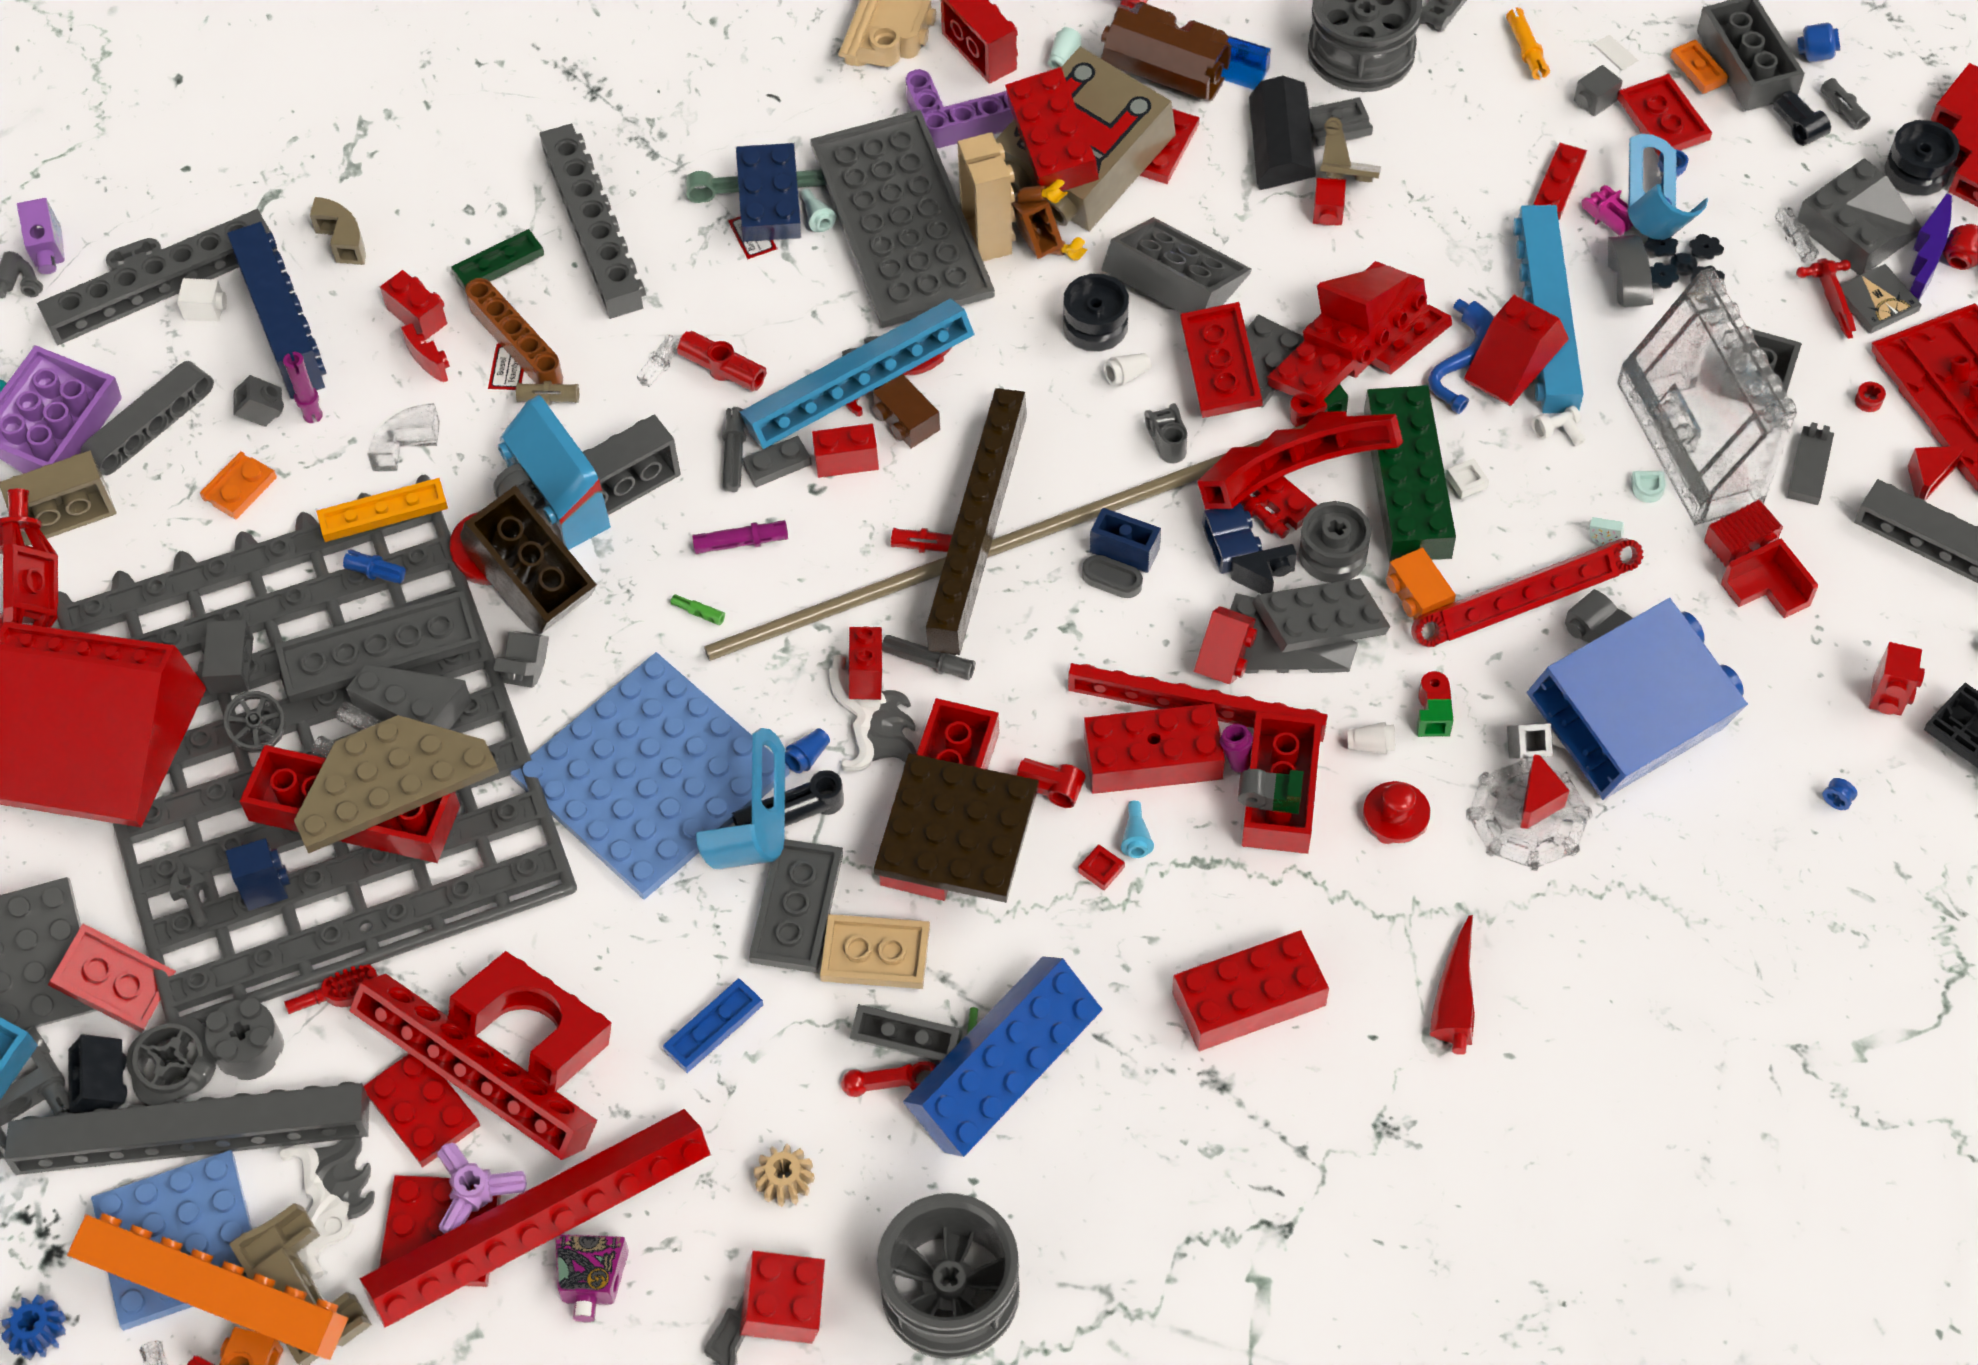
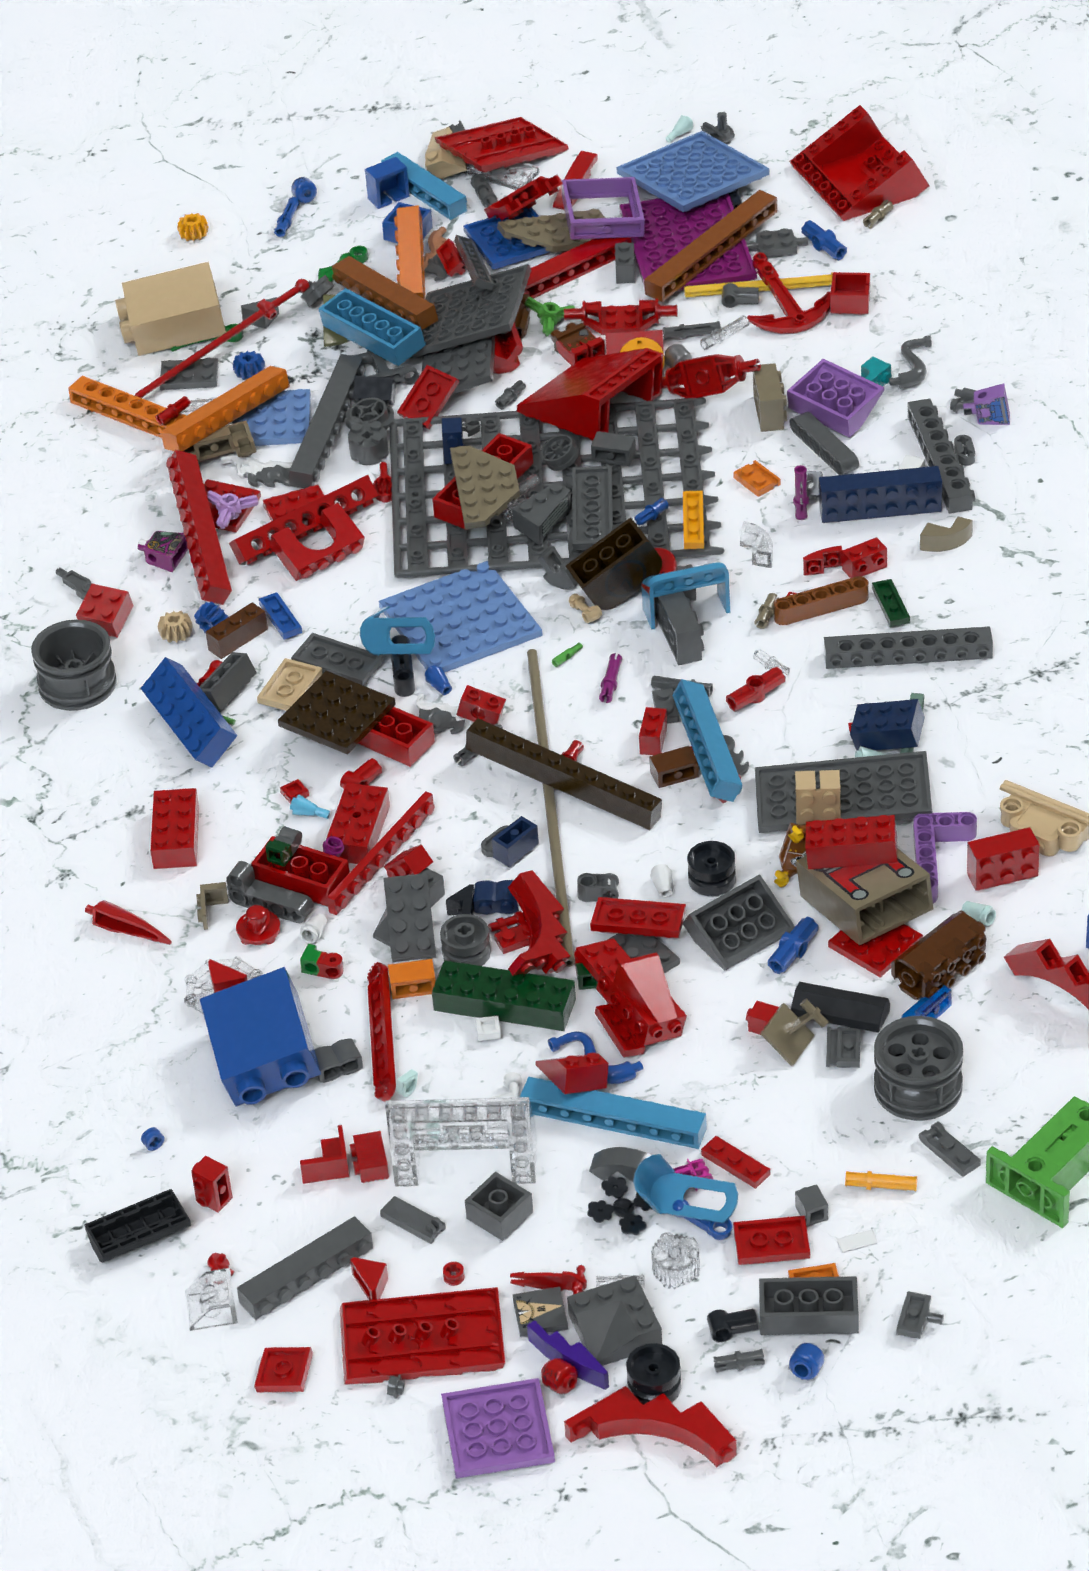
camera: 110 degrees right, 15 degrees down
none -> blue gear [194,602,229,634]
none -> dark tan bracket [196,882,229,930]
none -> reddish brown brick [206,602,268,659]
none -> dark grey beam [226,861,314,923]
none -> dark grey axle [495,380,526,410]
none -> tan bar [569,593,602,623]
none -> clear brick [651,1232,700,1289]
none -> blue piece [768,916,819,974]

